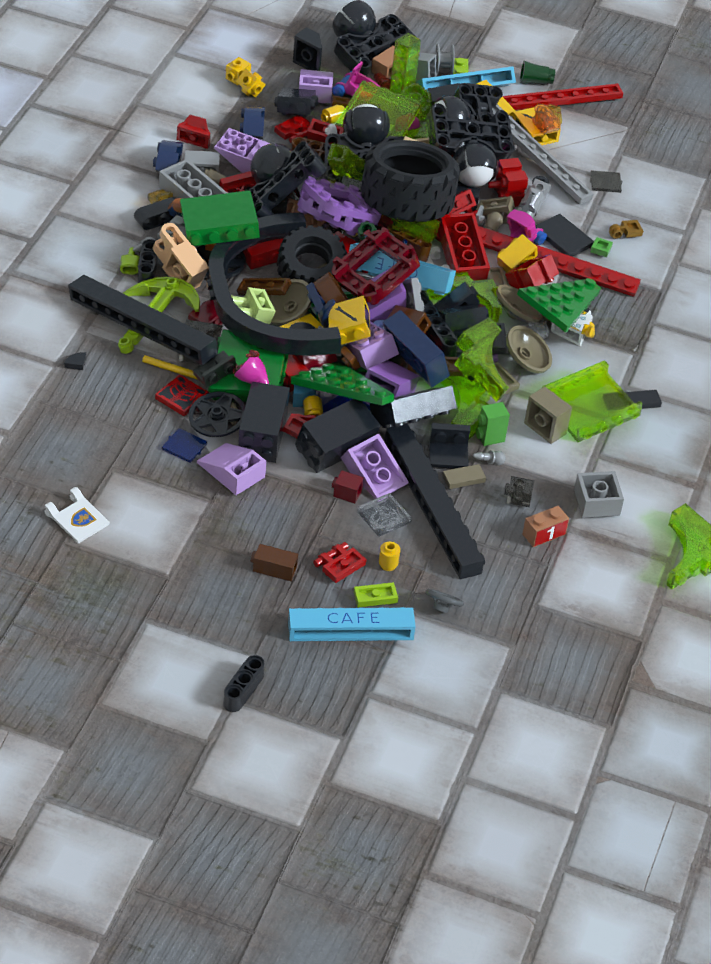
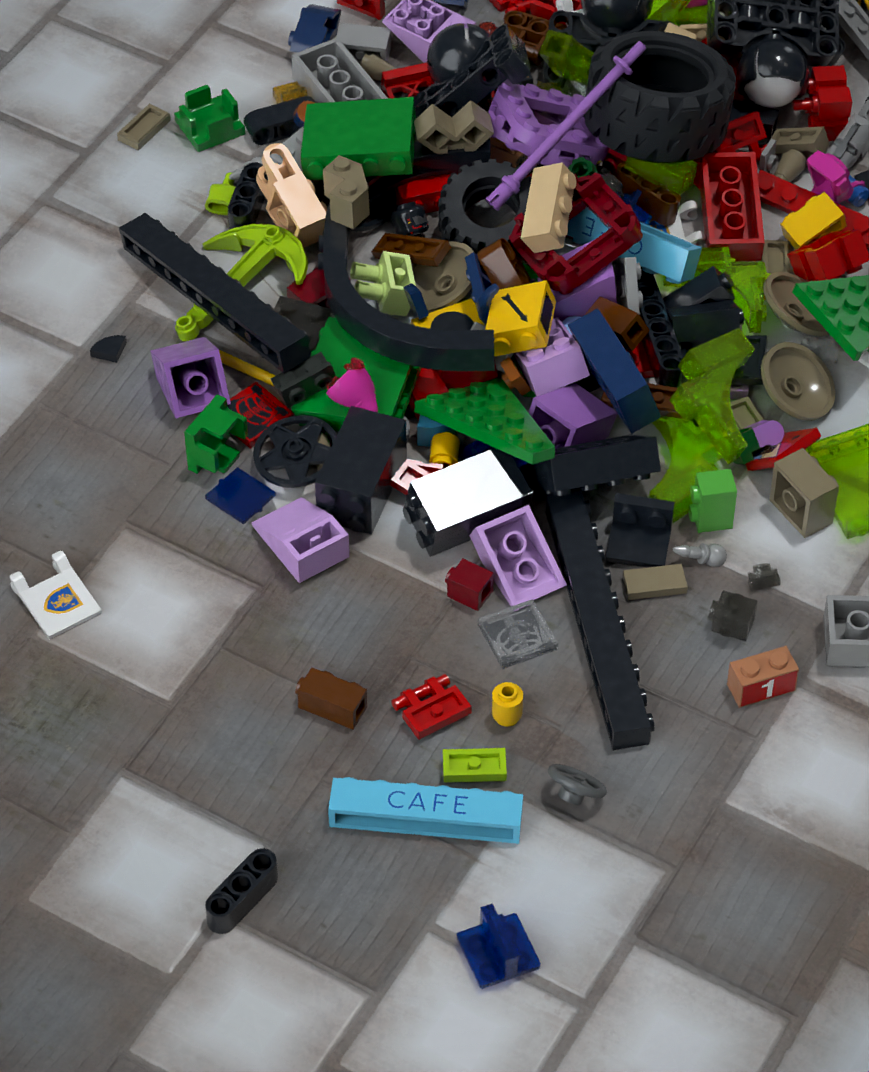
camera: 15 degrees right, 5 degrees up
none -> dark tan tile [117,103,171,151]
none -> medium lavender slope [150,337,231,418]
none -> green panel [174,85,245,153]
none -> green panel [184,394,248,474]
none -> dark tan brick [323,155,370,229]
none -> black head [390,201,429,237]
none -> dark blue tile [403,283,429,320]
none -> dark tan brick [414,100,494,154]
none -> clear blue bracket [457,903,541,989]
none -> medium lavender bar [485,41,646,211]
none -> tan brick [521,162,576,253]
none -> leg [724,420,784,464]
none -> red tile [745,427,821,471]
none -> clear smoke plate [748,563,781,591]

